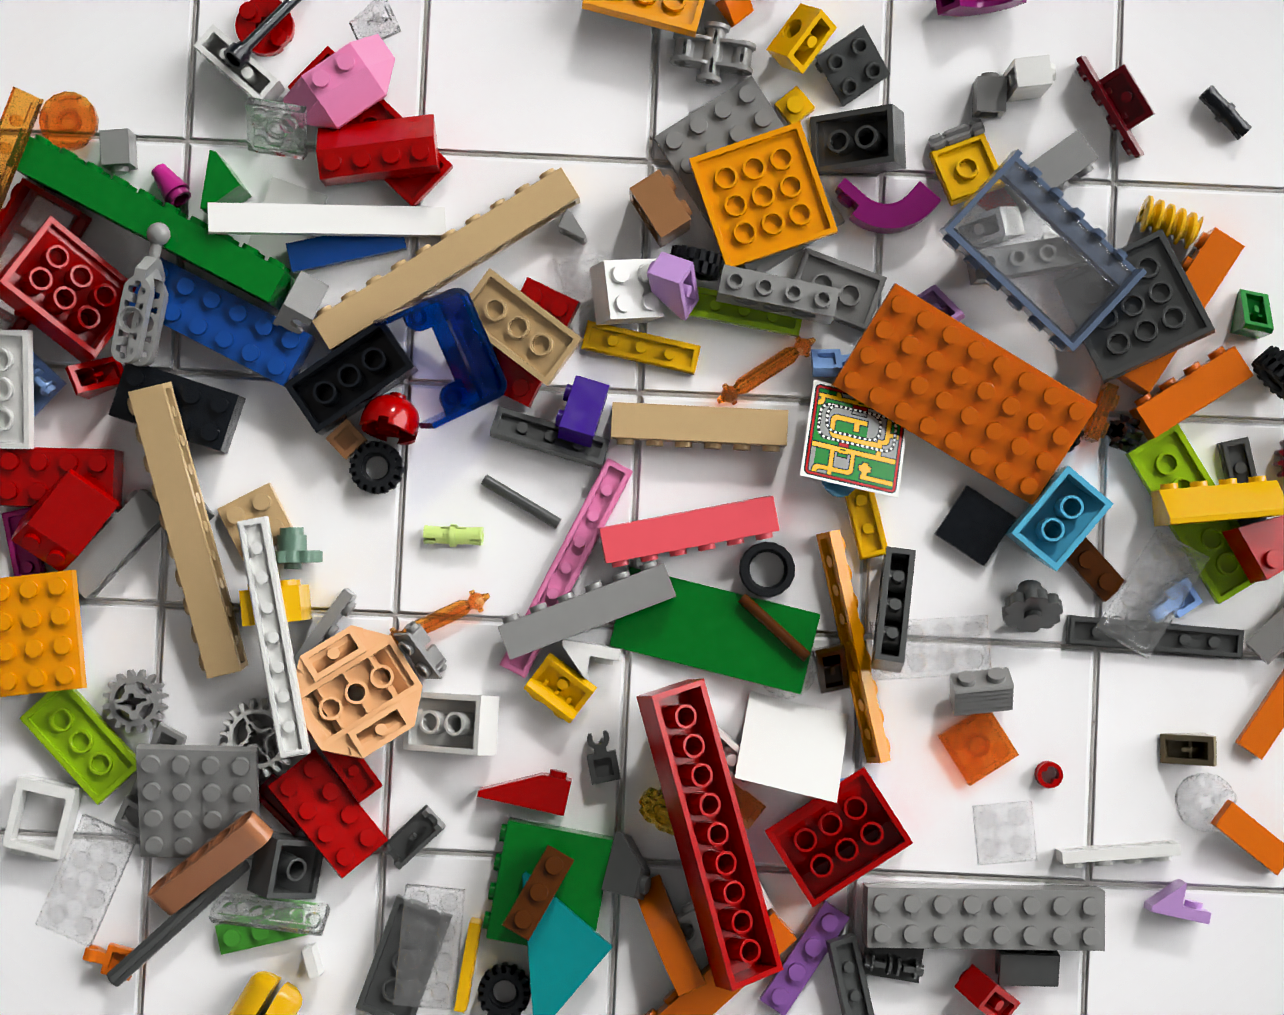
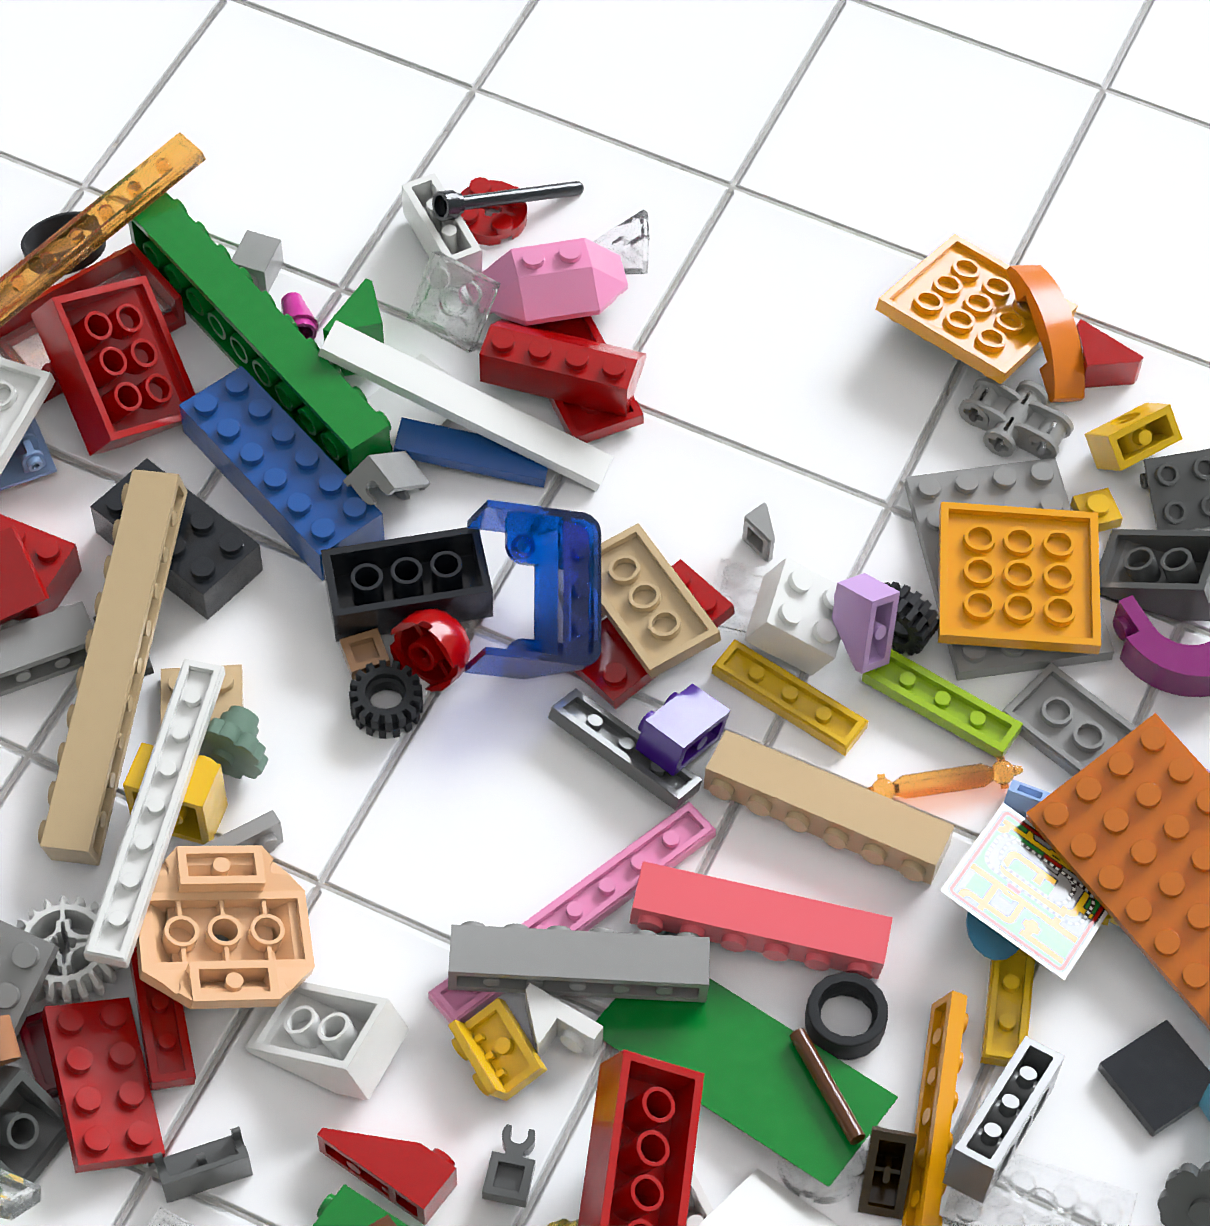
camera: 20 degrees right, 30 degrees down
clear orange tile [39,91,99,151] -> none
red slope [65,356,123,399] -> none
light grey piece [111,222,171,367] -> none
tan brick [312,167,580,351] -> none
clear orange wheel [389,589,490,646] -> none
light grey hinge [393,621,447,679] -> none
yellowish green pin [423,524,484,547] -> none
dark grey bar [481,474,562,529] -> none
medium nougat brick [629,169,693,248] -> none
light grey brick [716,264,840,325] -> none

